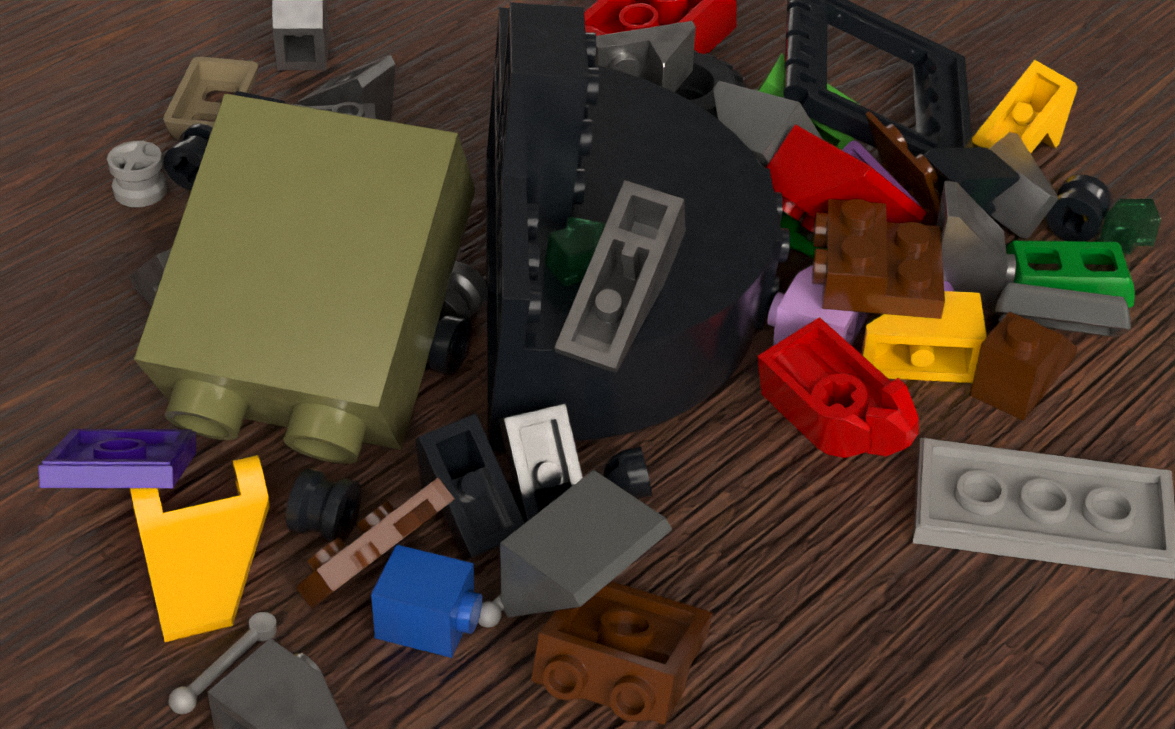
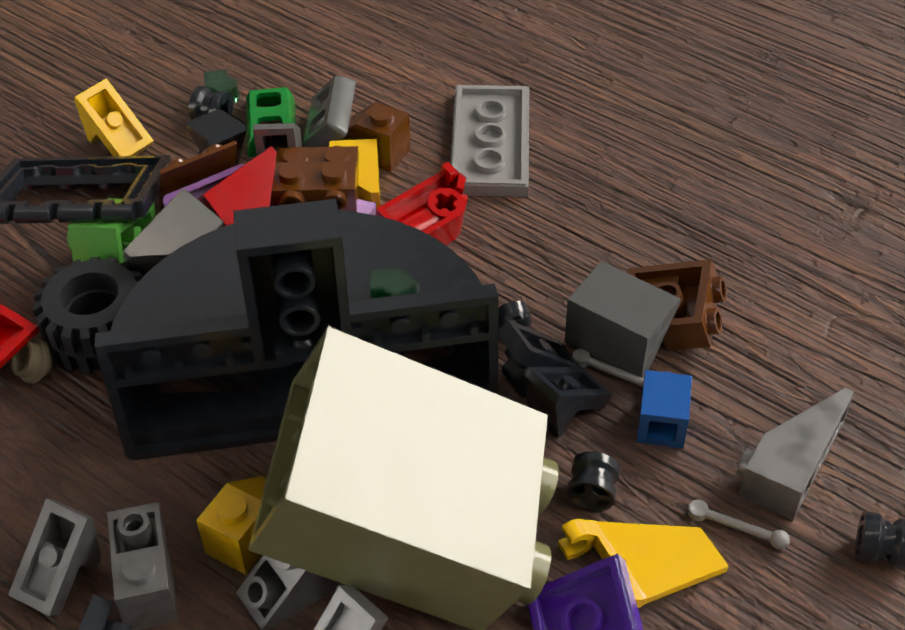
camera: 95 degrees left, 5 degrees up
reddish brown wing [296,477,454,608] -> none
flat silver slope [554,180,686,373] -> none
flat silver slope [594,21,696,92] -> none
flat silver slope [989,132,1059,239] -> none

